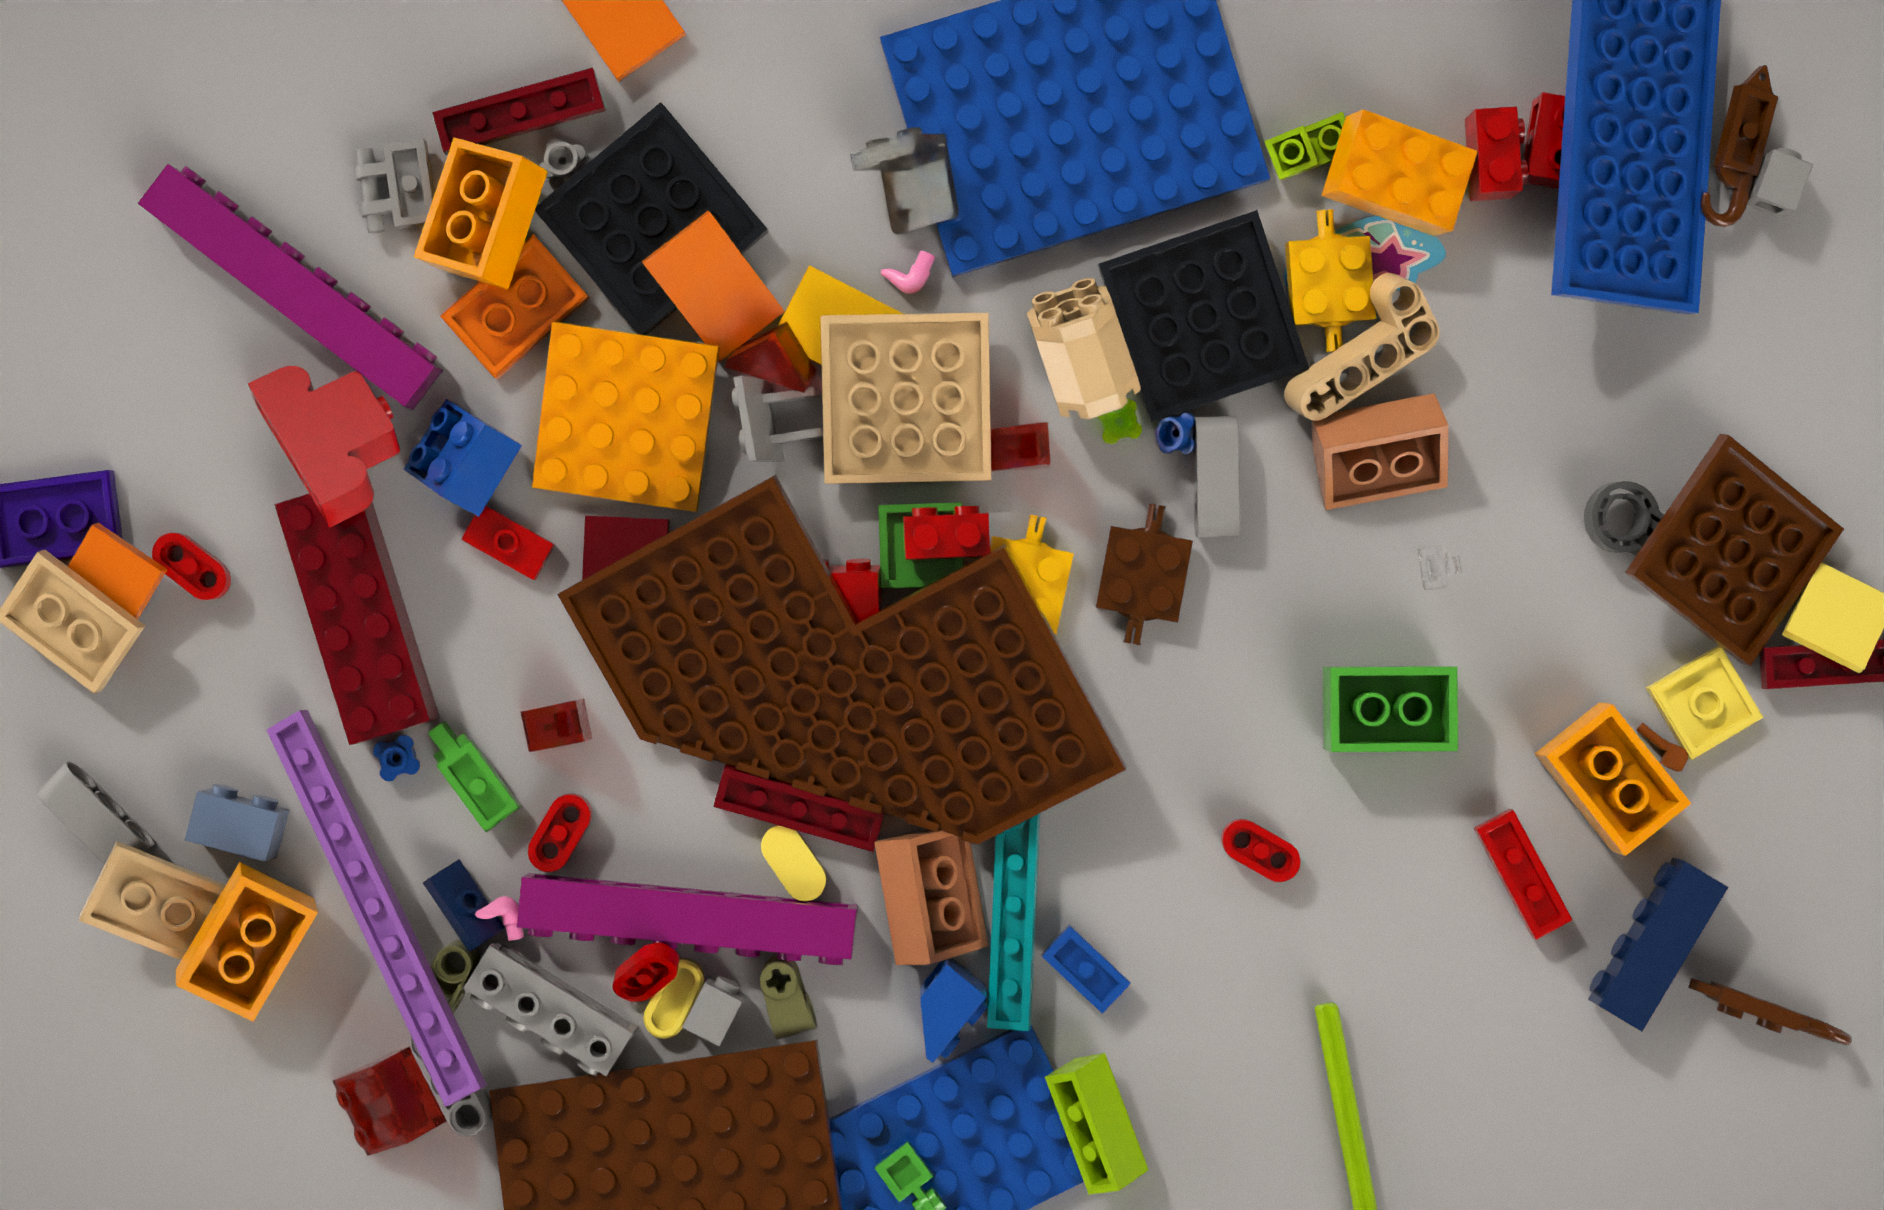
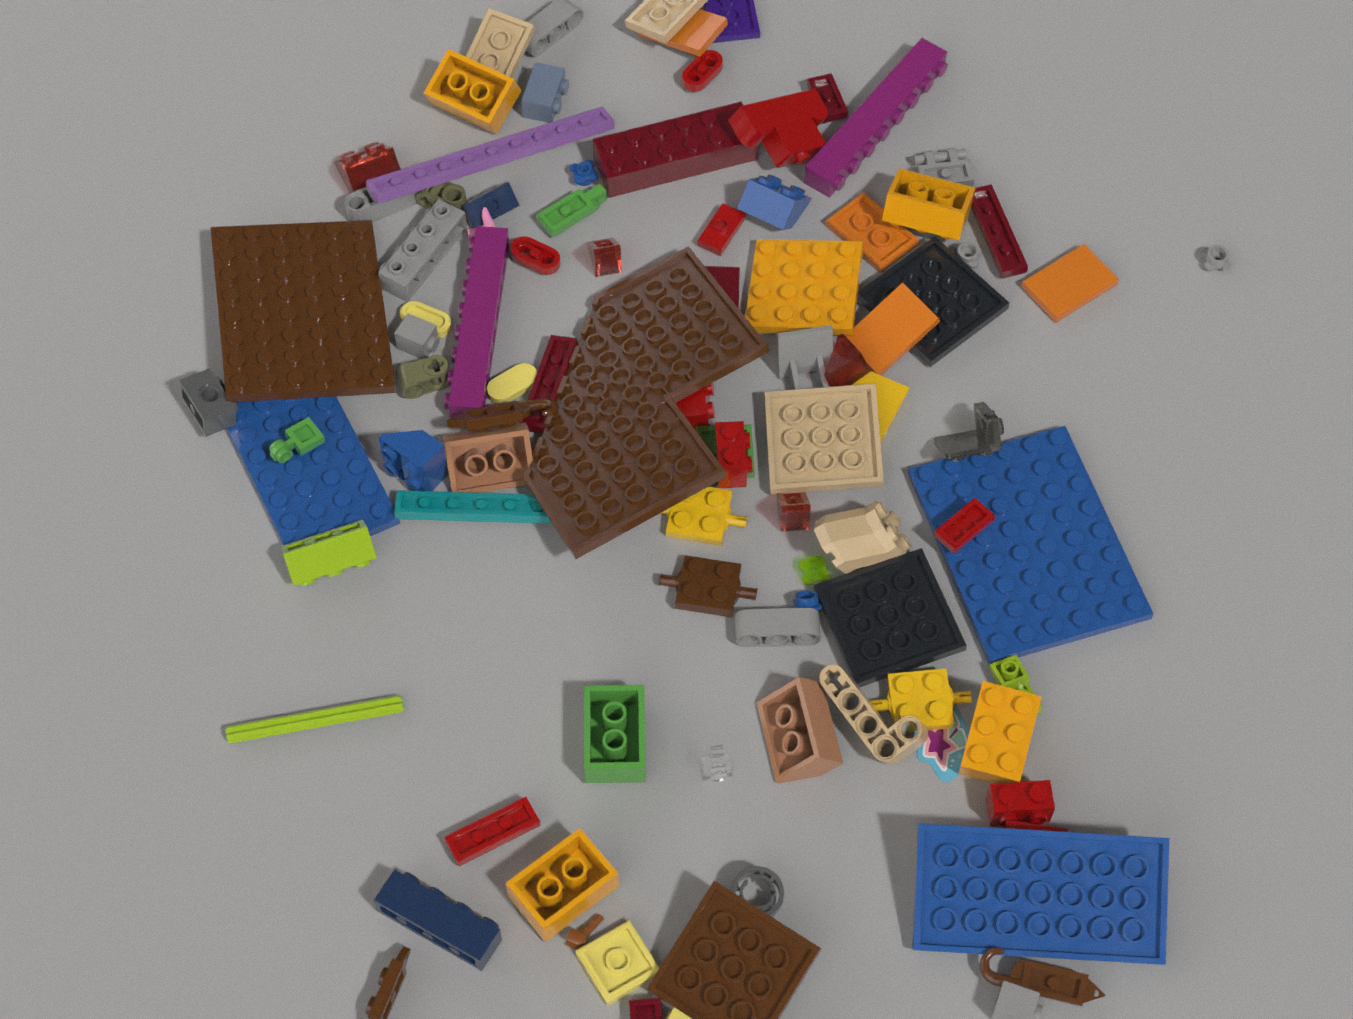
camera: 90 degrees right, 30 degrees down
red plate [612,942,680,1002] -> none
bright pink animal [881,251,935,294] -> none
blue plate [1041,924,1131,1014] -> none
red plate [1221,819,1301,882] -> none
none -> reddish brown plate [446,398,559,432]
none -> dark red plate [807,73,848,124]
none -> red plate [934,498,995,554]

